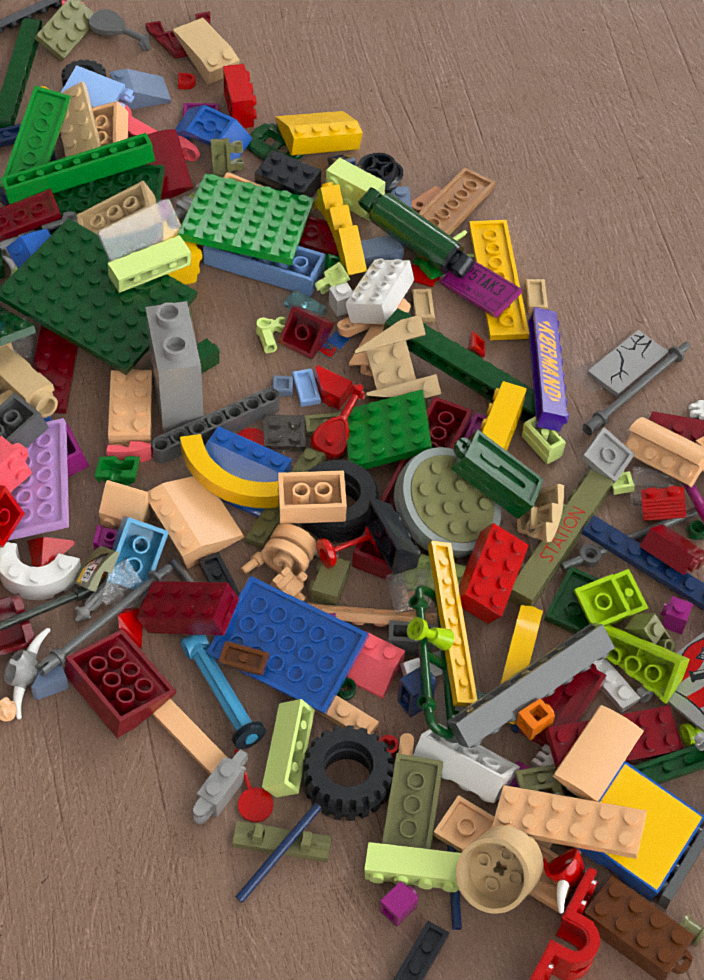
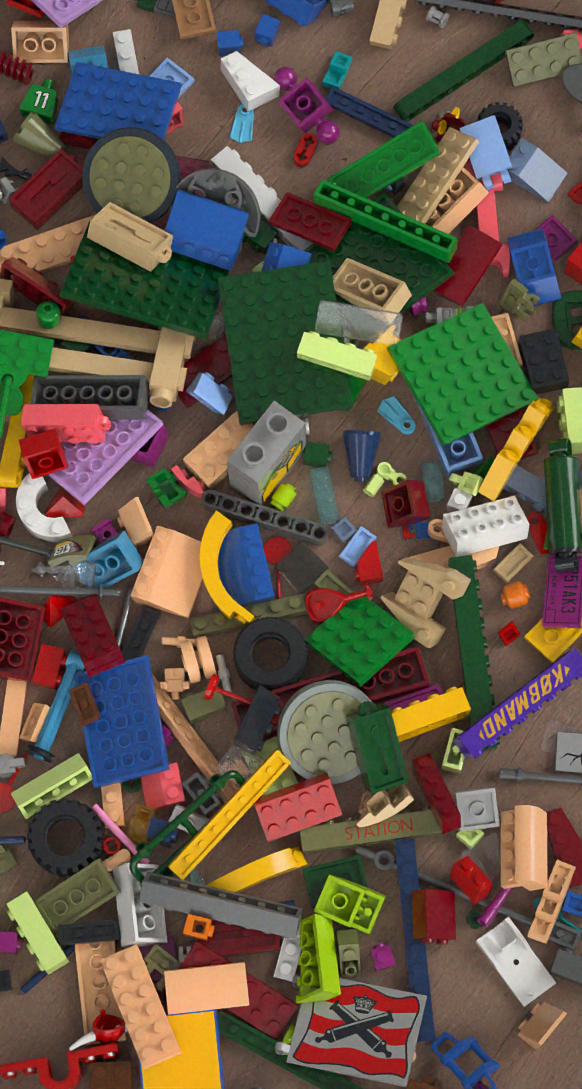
camera: 55 degrees right, 20 degrees up
dark grey bar [42,212,78,231] -> none
light nougat brick [278,471,347,524] -> none
lime piece [407,617,455,651] -> none
tan brick [456,825,544,914] -> none
none -> light nougat plate [19,703,51,743]
none -> red brick [32,644,68,690]
none -> black plate [58,920,120,946]
none -> bright pink piece [91,803,150,864]
none -> clear yellow slope [127,804,156,843]
none -> light blue slope [186,372,233,415]
none -> lime brick [270,483,297,512]
none -> clear light blue plate [309,466,340,525]
none -> dark blue cone [343,430,381,482]
none -> medium azure piece [377,396,416,434]
none -> dark red brick [412,753,461,834]
none -> orange head [501,581,531,609]

